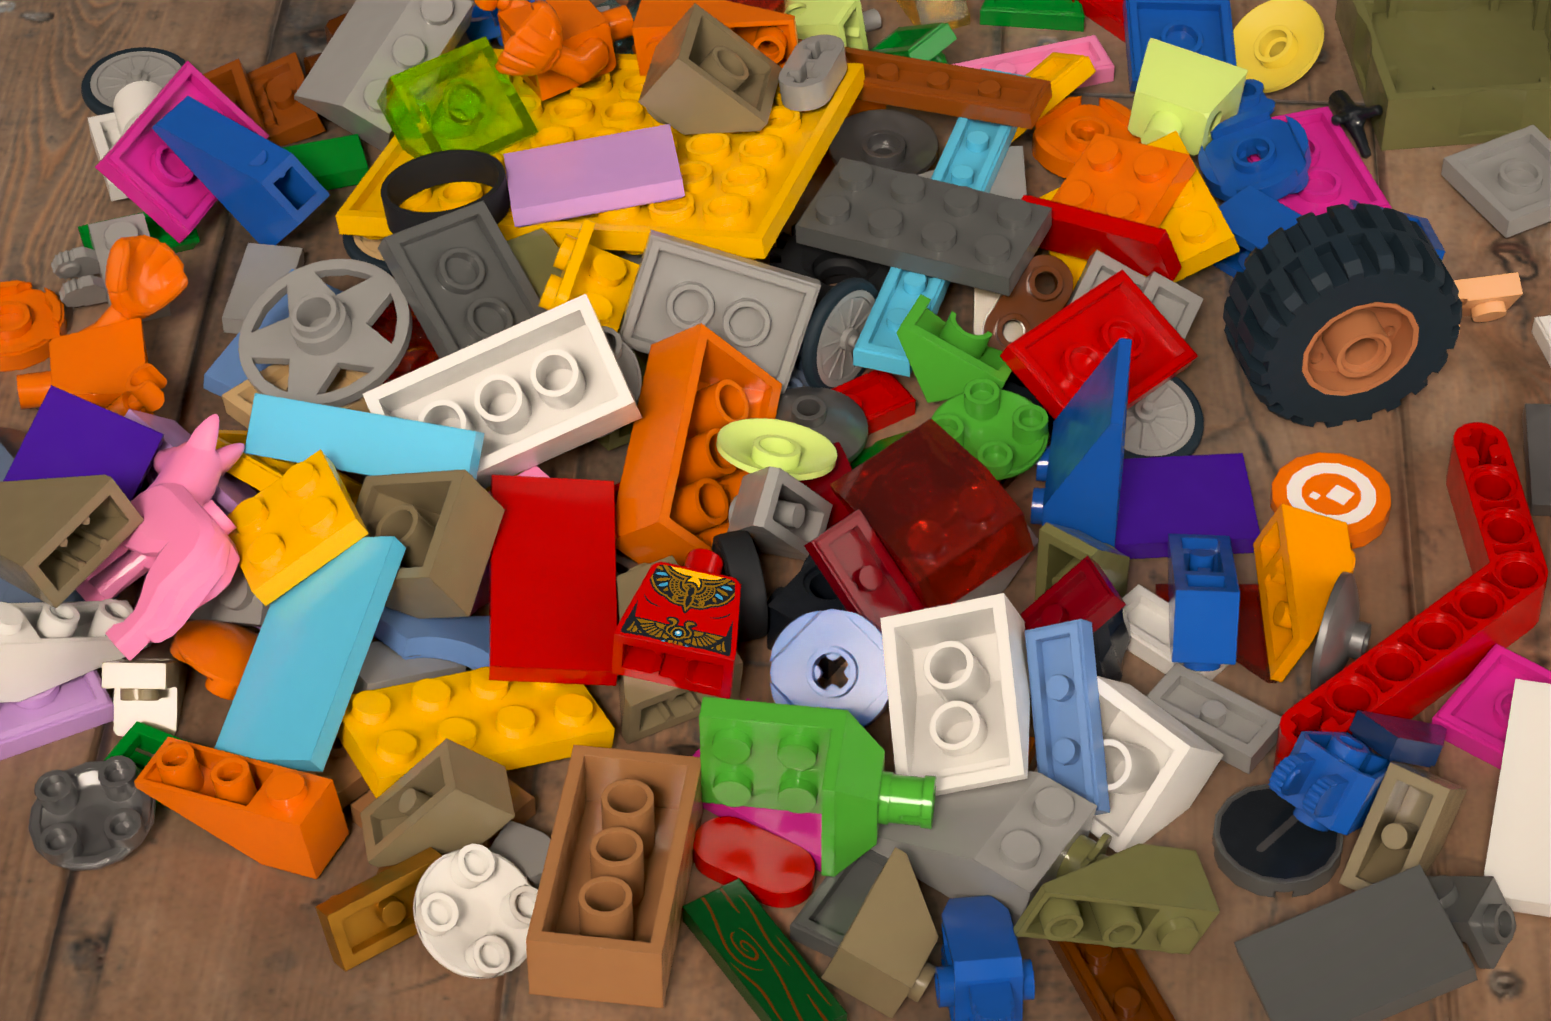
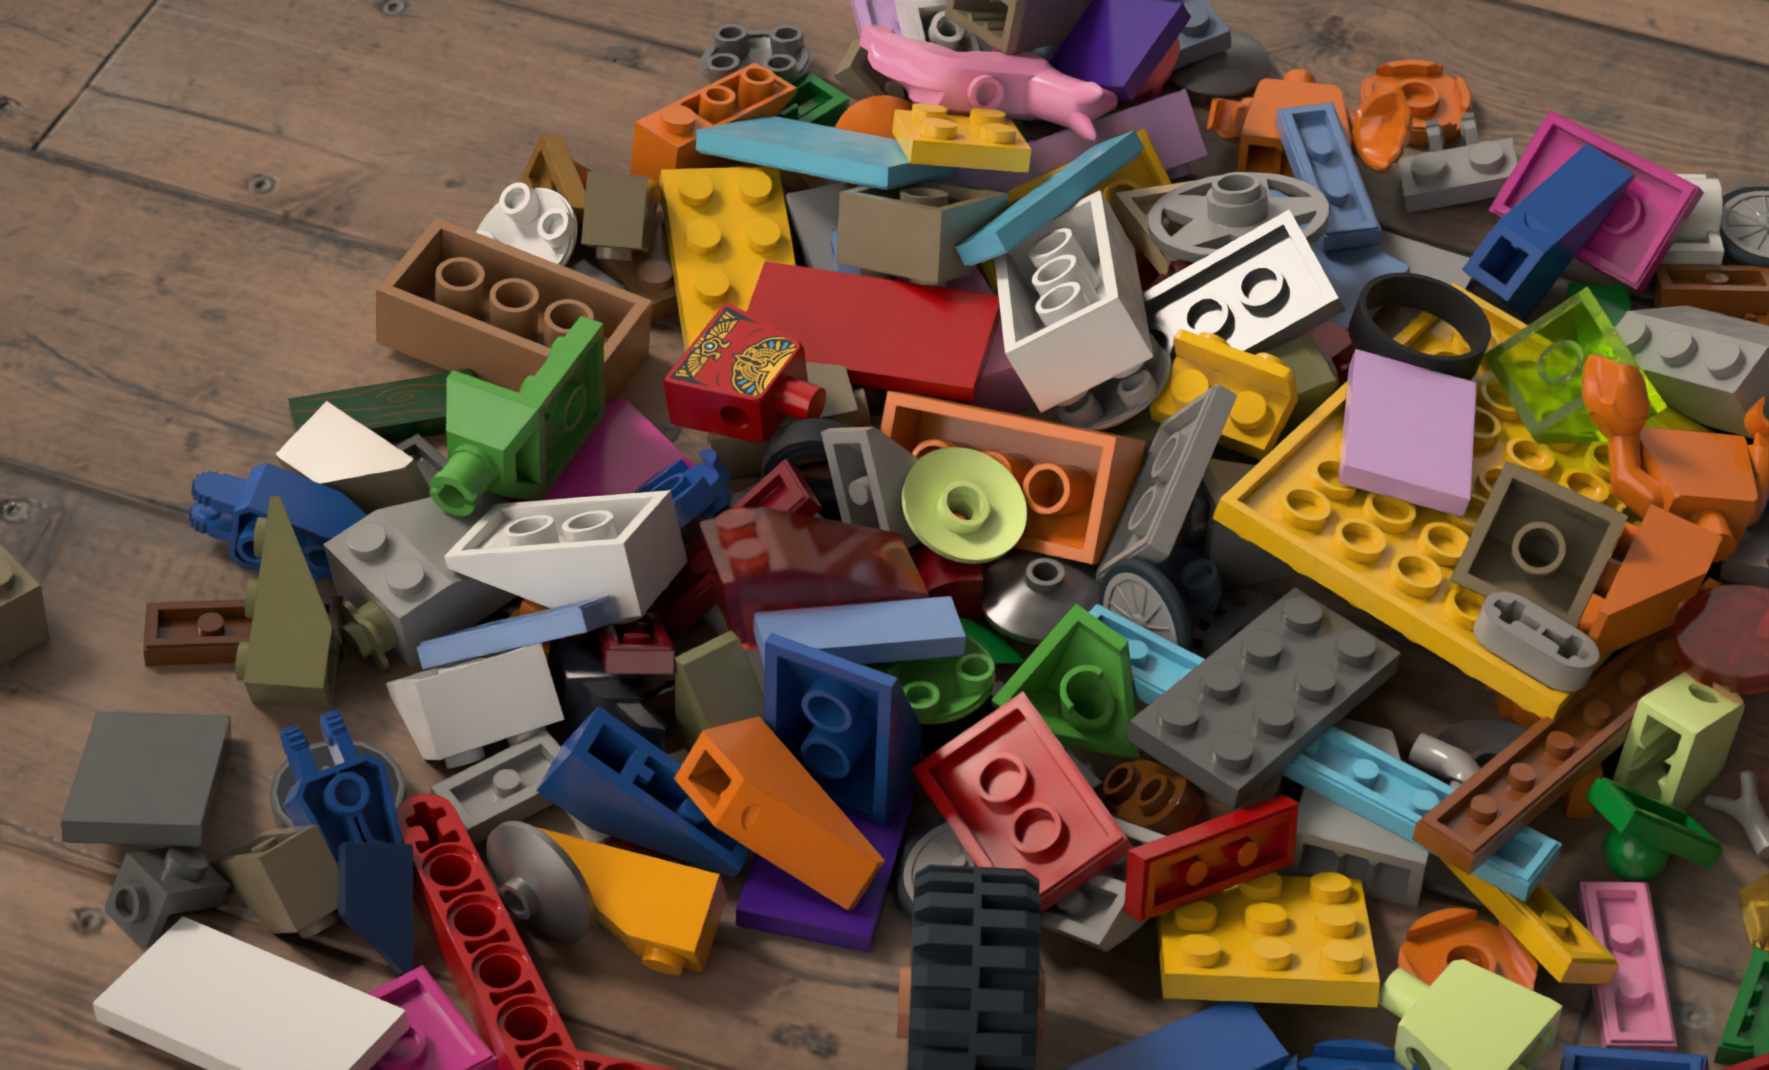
camera: 105 degrees right, 0 degrees up
orange plate [1051,133,1196,227] -> none
orange tile [1270,452,1391,549] -> none
none -> orange slope [674,716,885,911]
none -> medium blue tile [753,596,966,668]
none -> medium blue tile [1275,102,1382,251]
none -> light grey arm [1408,733,1481,789]

